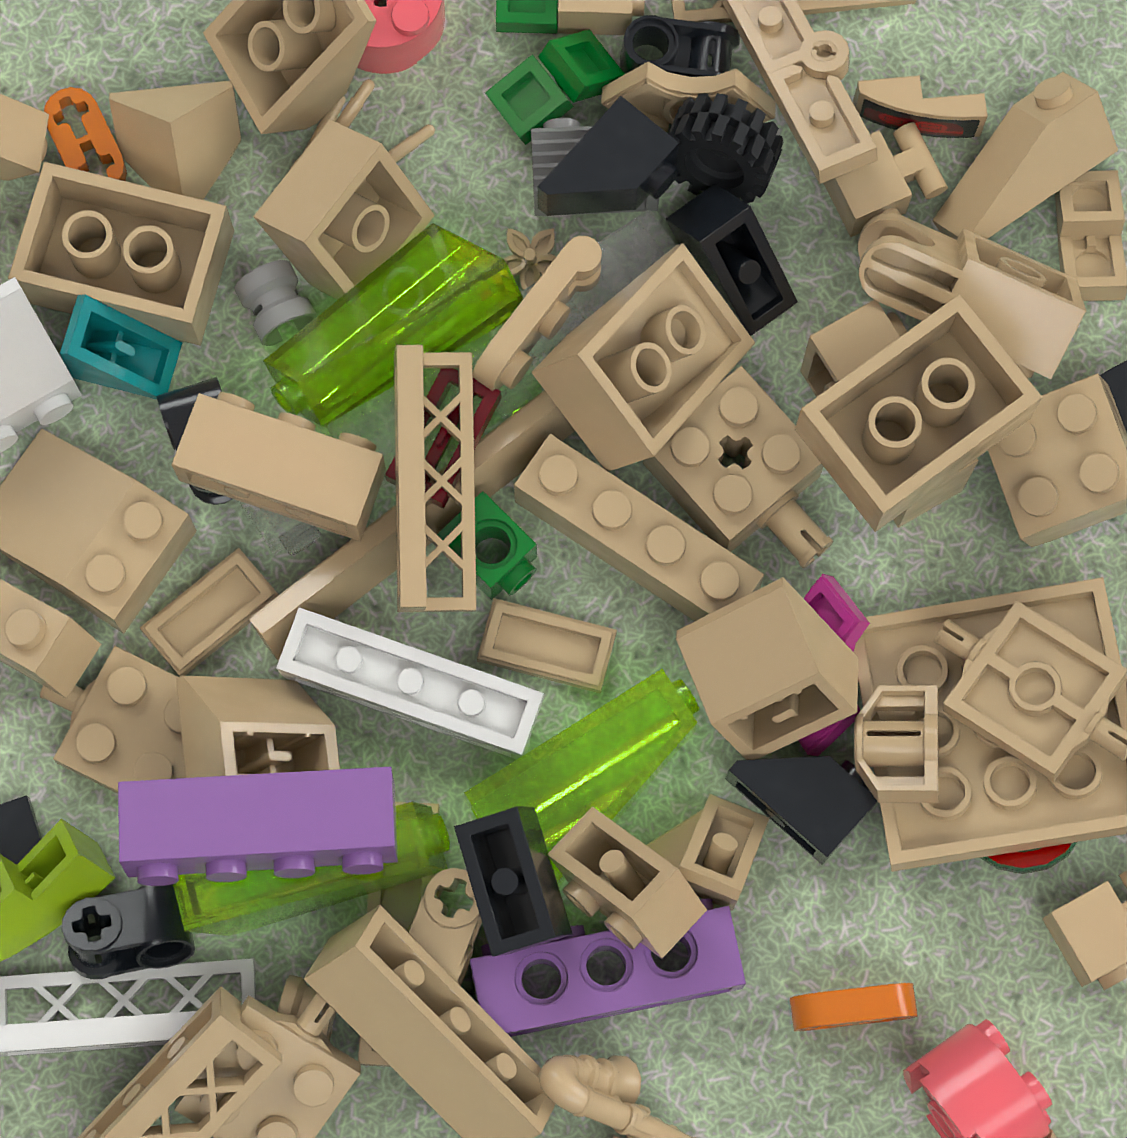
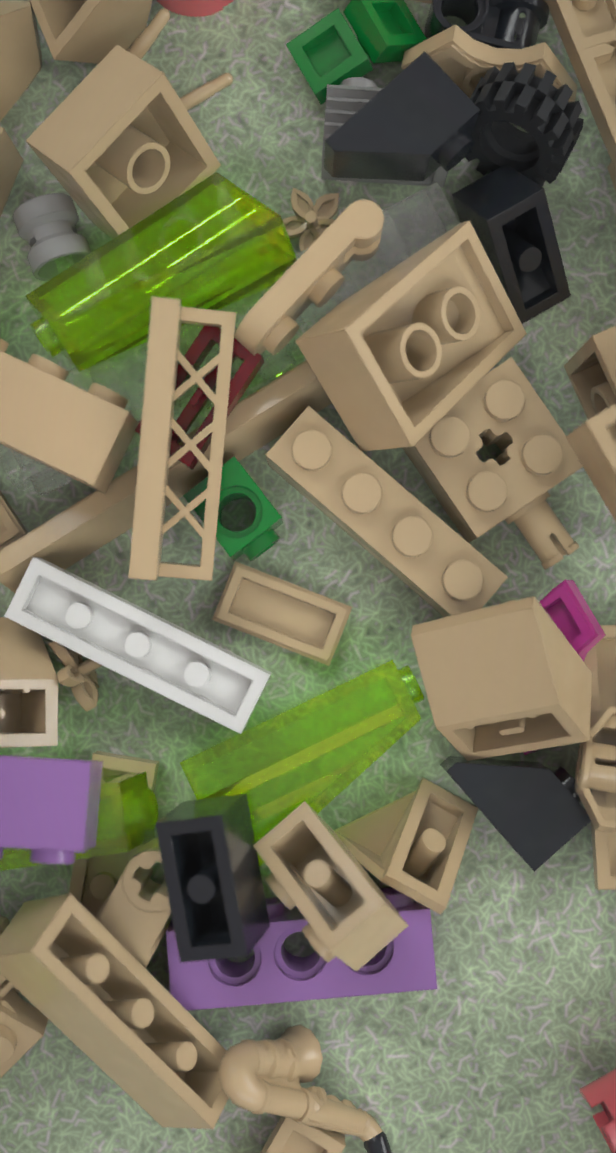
camera: 10 degrees right, 10 degrees up
orange beam [790,983,918,1031] -> none
none -> tan plant [48,641,102,712]

